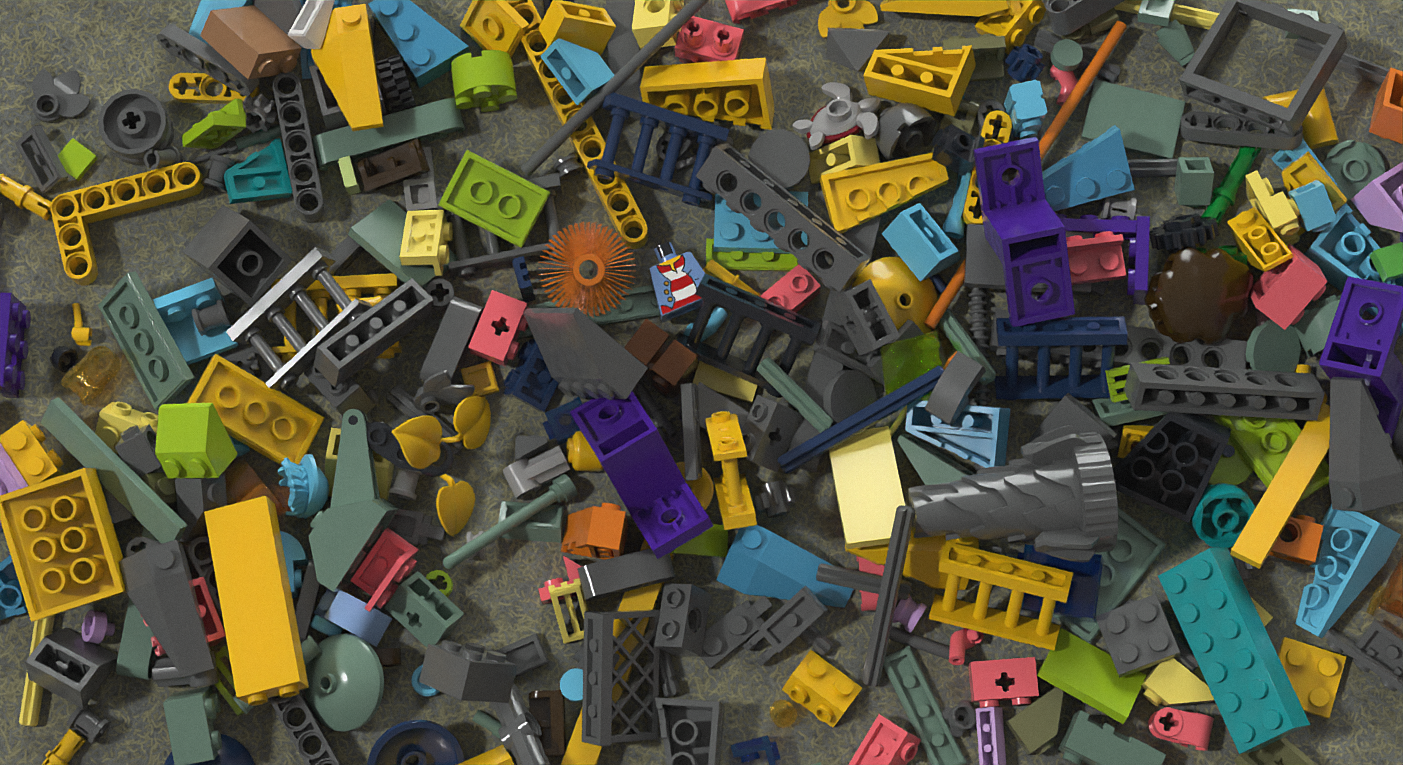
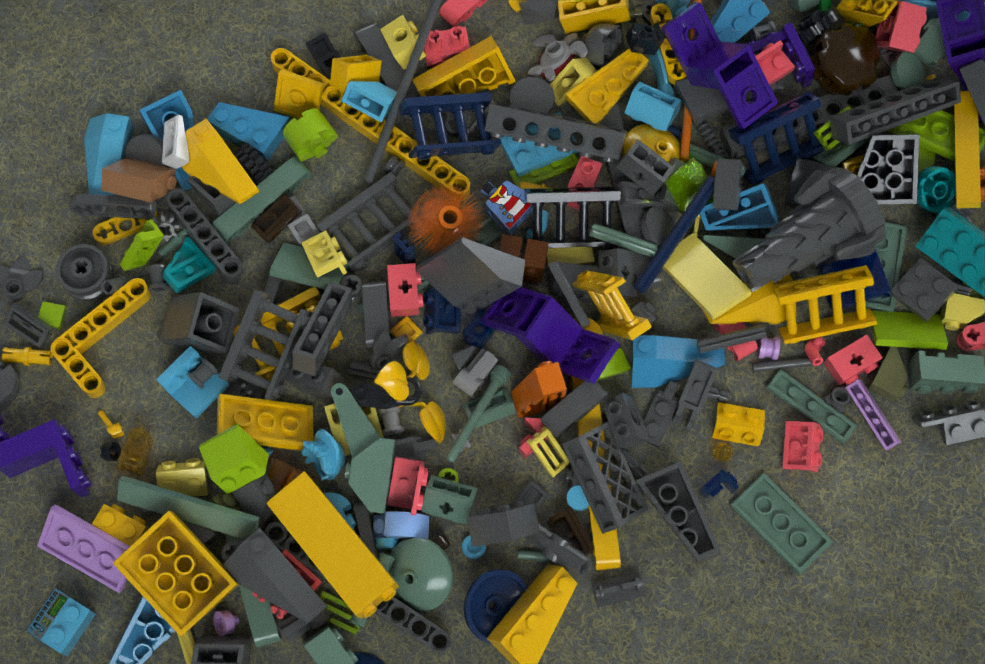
camera: 30 degrees left, 5 degrees down
sand green tile [98,271,195,411] -> none
dark grey brick [115,424,161,477] -> none
yellowish green tile [338,156,361,195] -> none
lime tile [438,150,551,248] -> none
yellow head [566,430,603,472] -> none
dark grey axle [862,505,915,687] -> none

